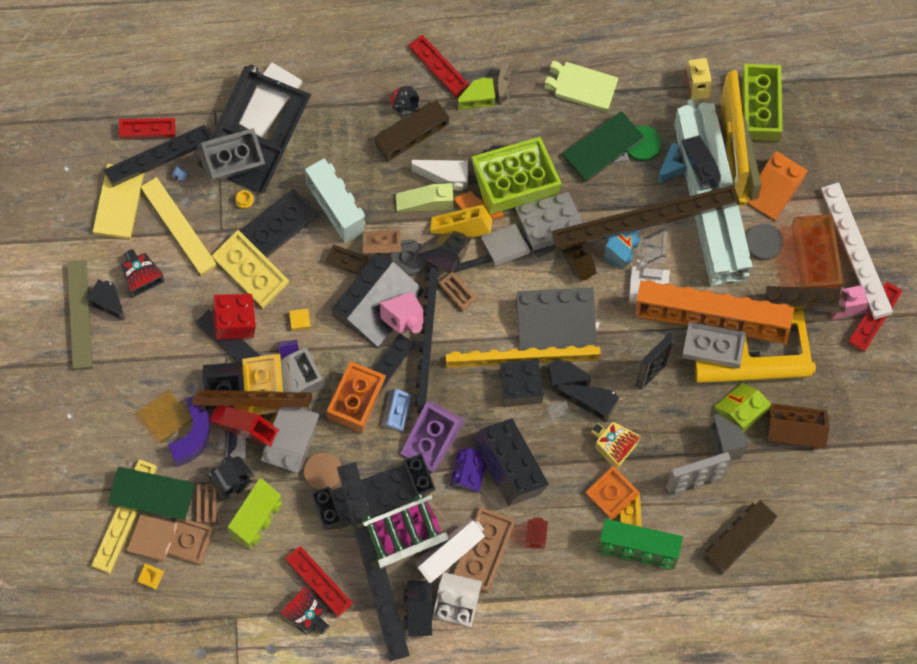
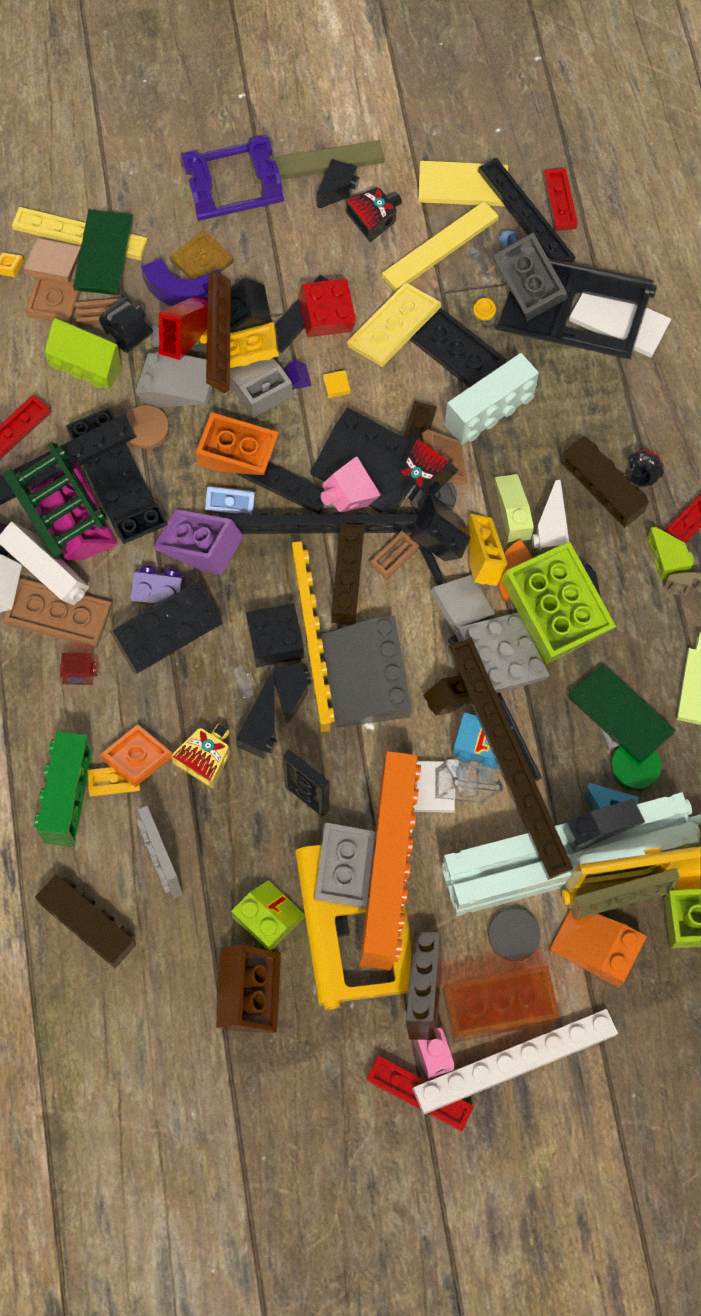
camera: 85 degrees right, 0 degrees up
dark grey slope [709,414,748,461] -> none
none -> dark purple piece [180,135,284,221]
none -> dark brown brick [331,523,364,625]
none -> torso [399,439,459,501]

